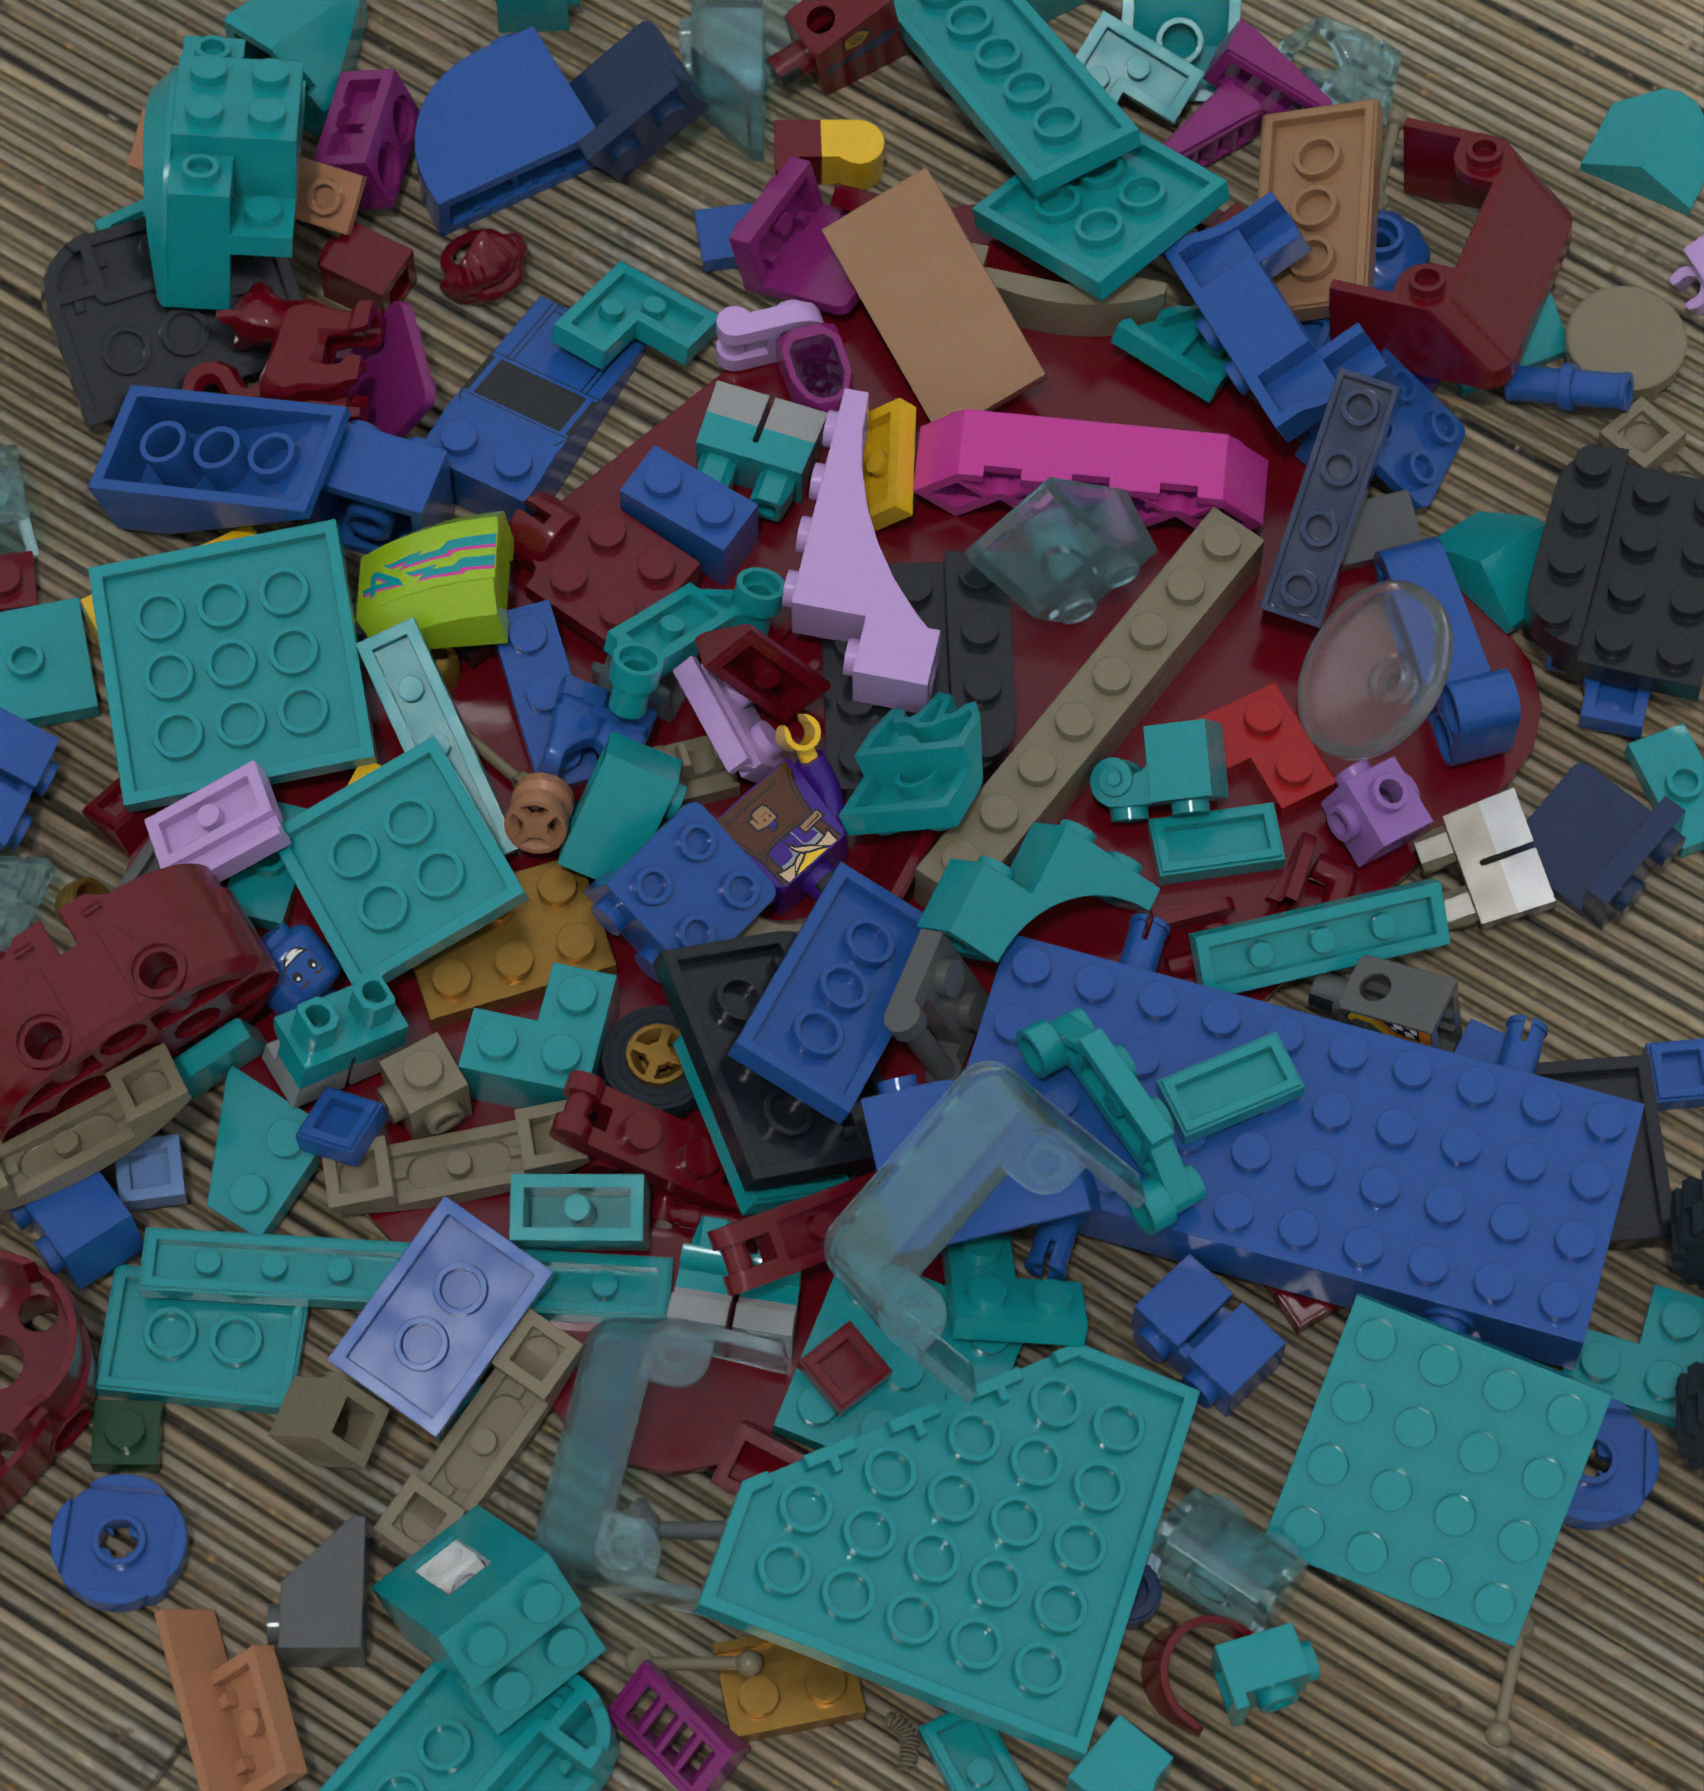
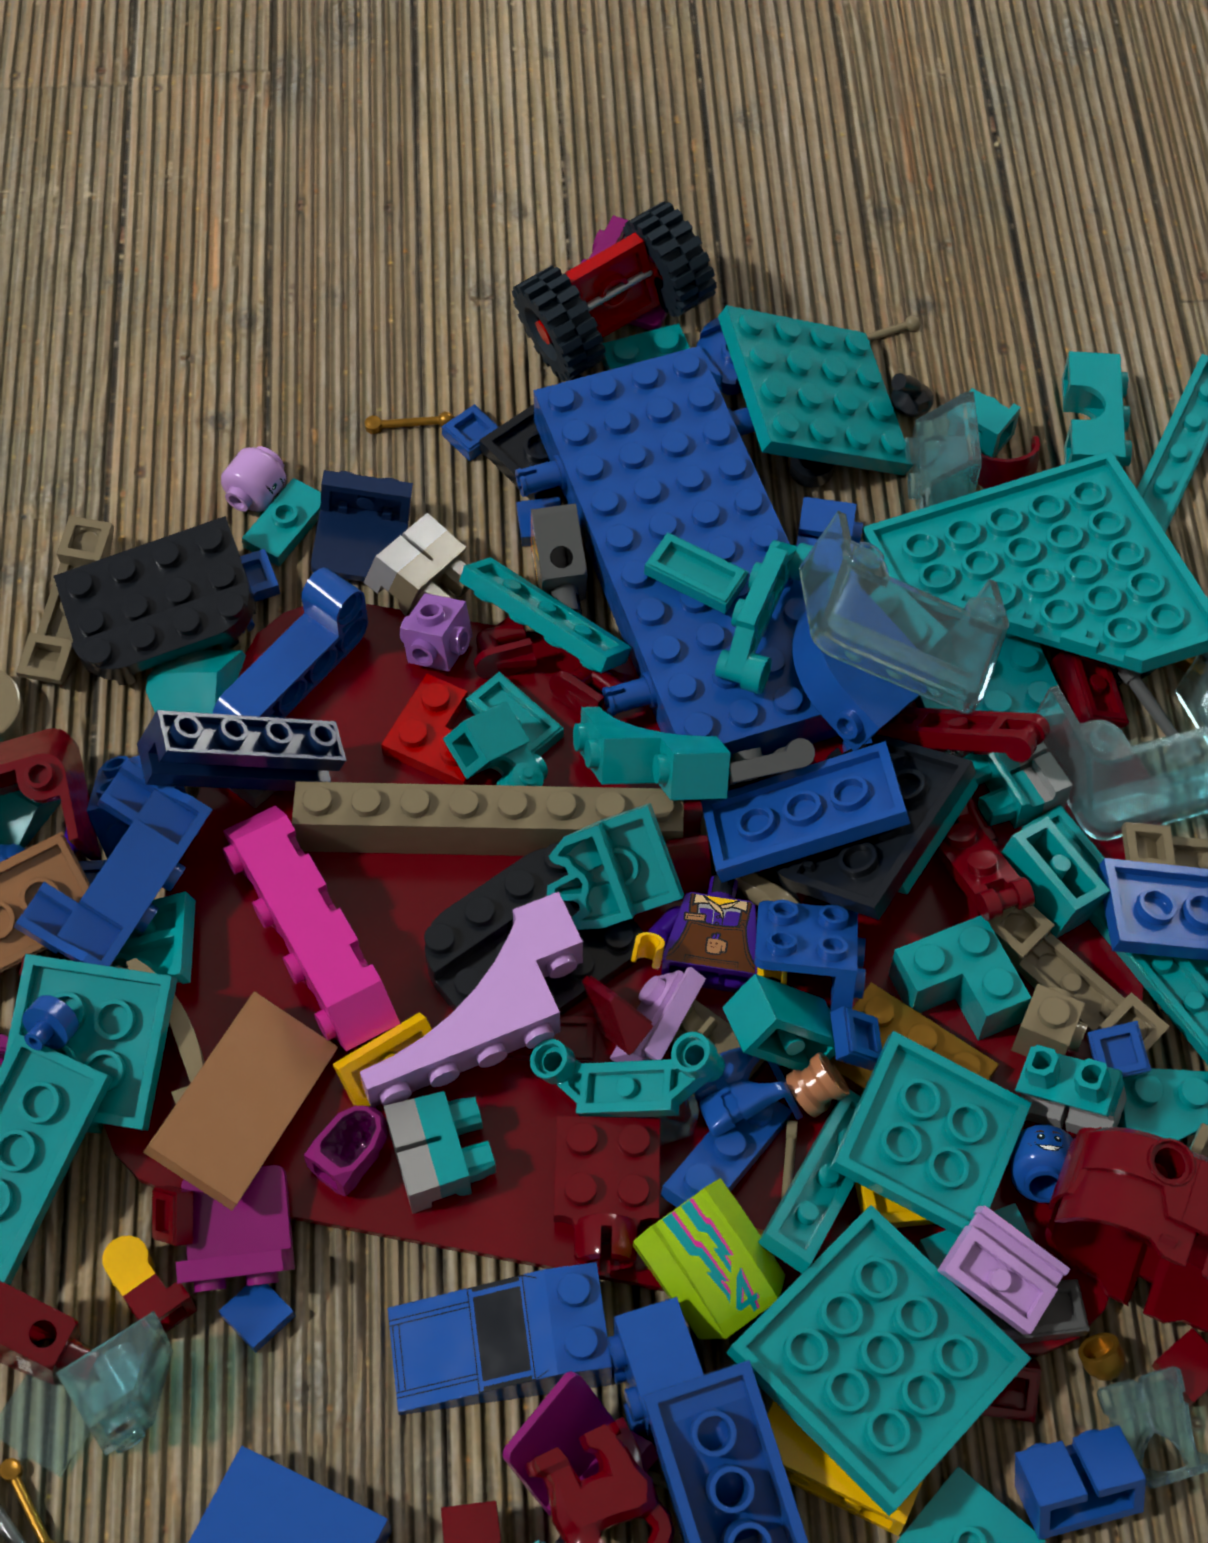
camera: 125 degrees left, 5 degrees down
dark red piece [439,229,528,305] -> none
teal plate [551,261,718,370] -> none
dark blue bracket [569,21,711,182] -> none
black wheel [600,1005,698,1118] -> none
blue brick [619,445,759,587] -> none
lavender plate [716,299,824,371] -> none
dark red tile [797,1320,893,1418] -> none
clear light blue slope [965,477,1158,624] -> none
clear dish [1297,580,1453,761] -> none
blue pin [1505,363,1634,412] -> none
none -> blue tile [22,995,79,1050]
none -> blue tile [830,1006,882,1071]
none -> black plate [891,373,934,417]

